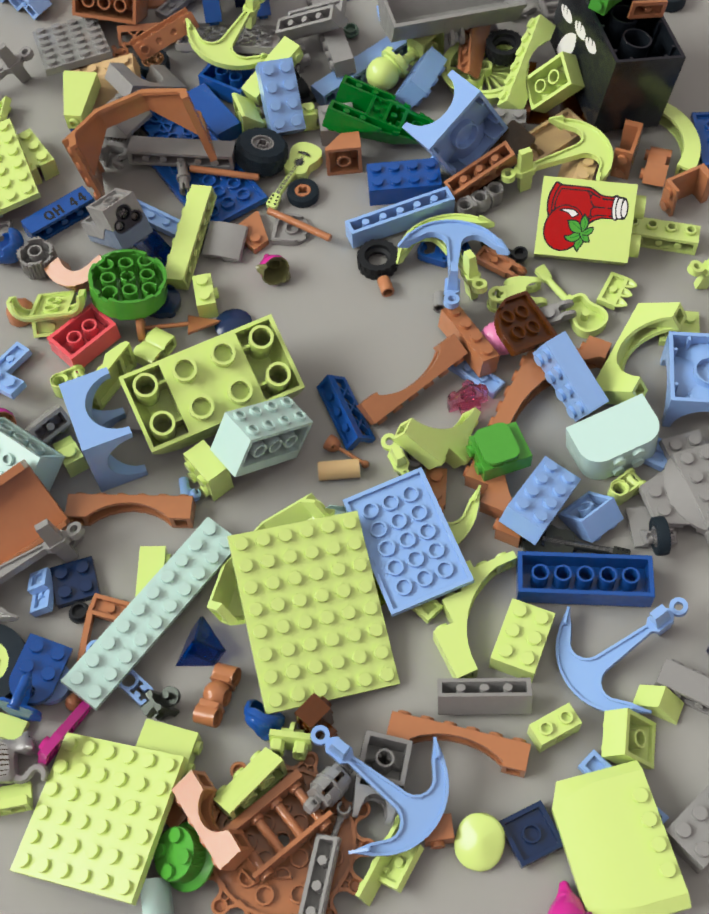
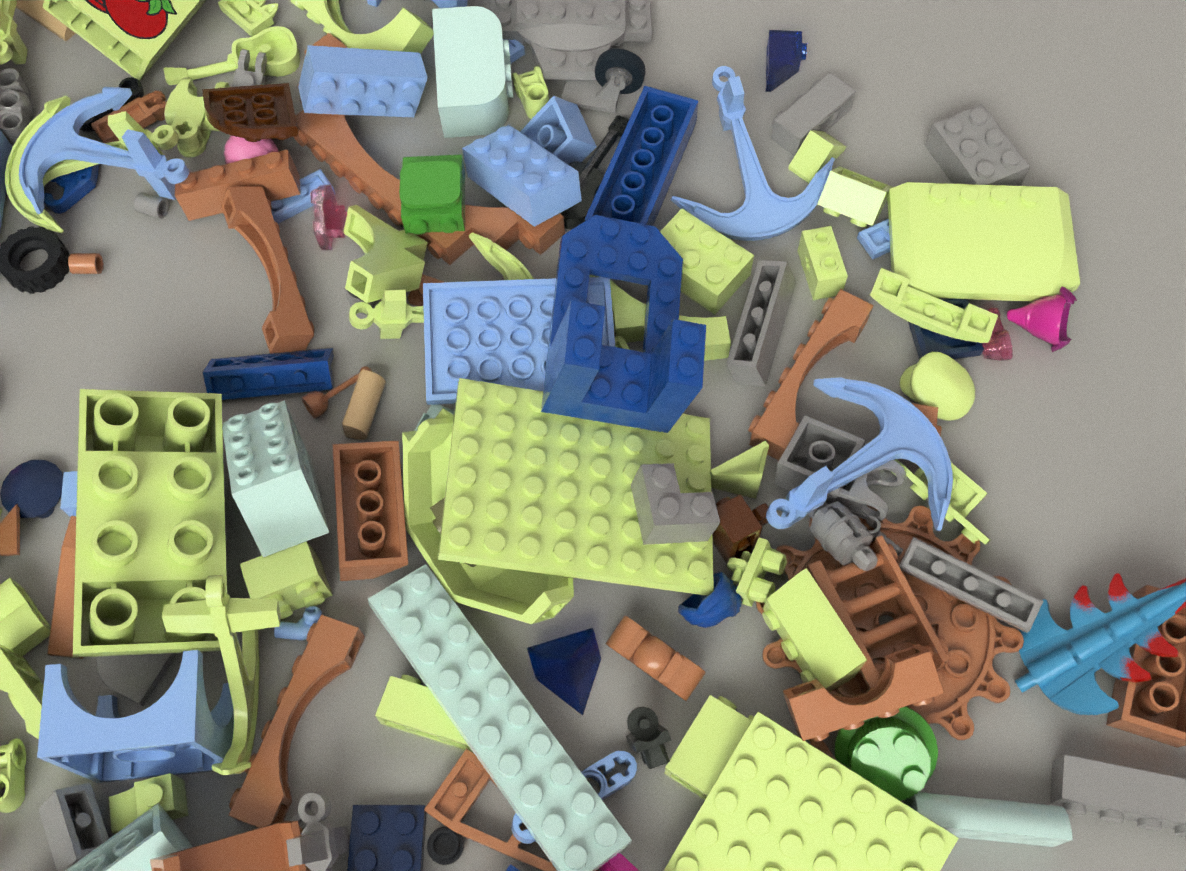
camera: 75 degrees left, 5 degrees up
none -> yellowish green piece [162,575,281,775]
none -> nougat slope [333,441,408,581]
none -> blue bracket [541,215,706,433]
none -> light grey brick [631,463,720,545]
none -> yellowish green slope [710,441,769,499]
none -> yellowish green slope [870,268,998,343]
none -> clear pink bar [982,308,1013,361]

